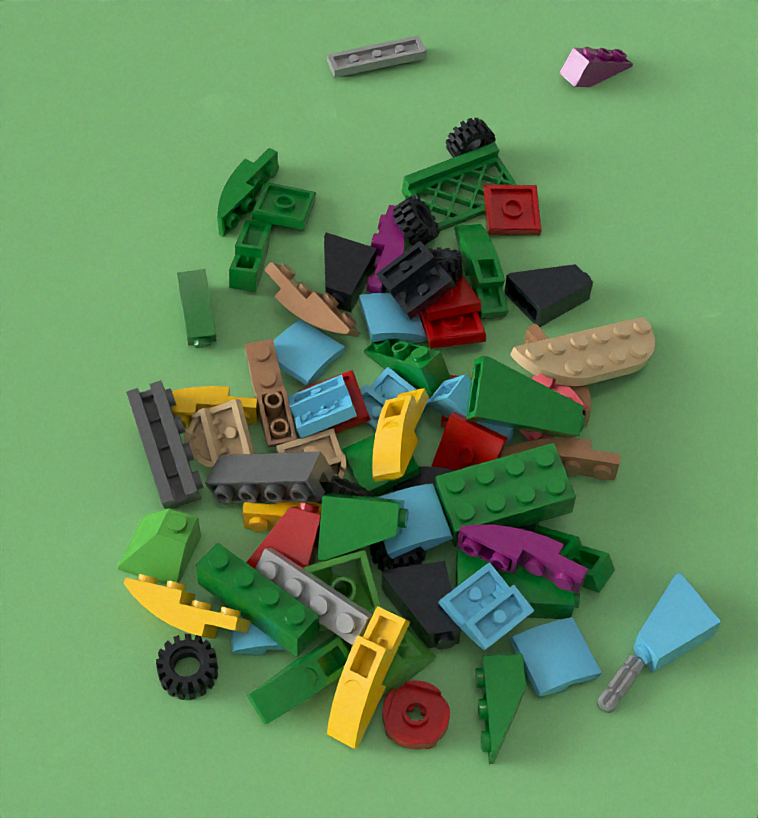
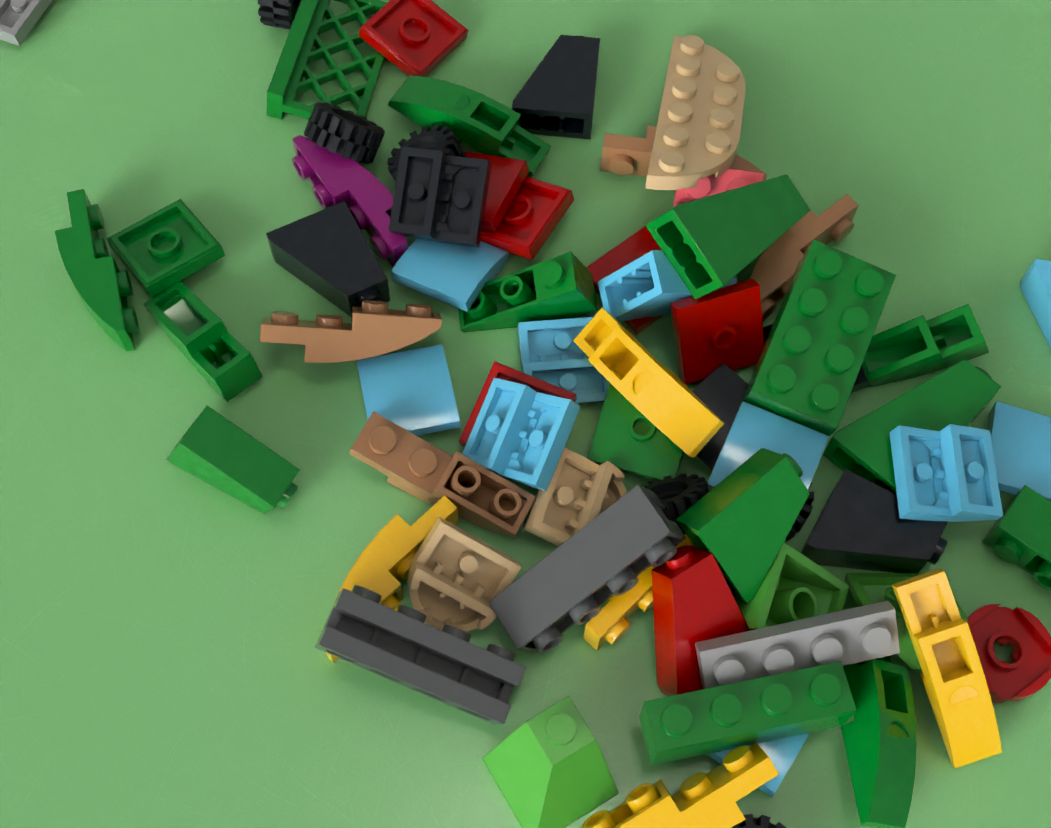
camera: 50 degrees left, 10 degrees up
magenta slope [457,524,588,594] -> none

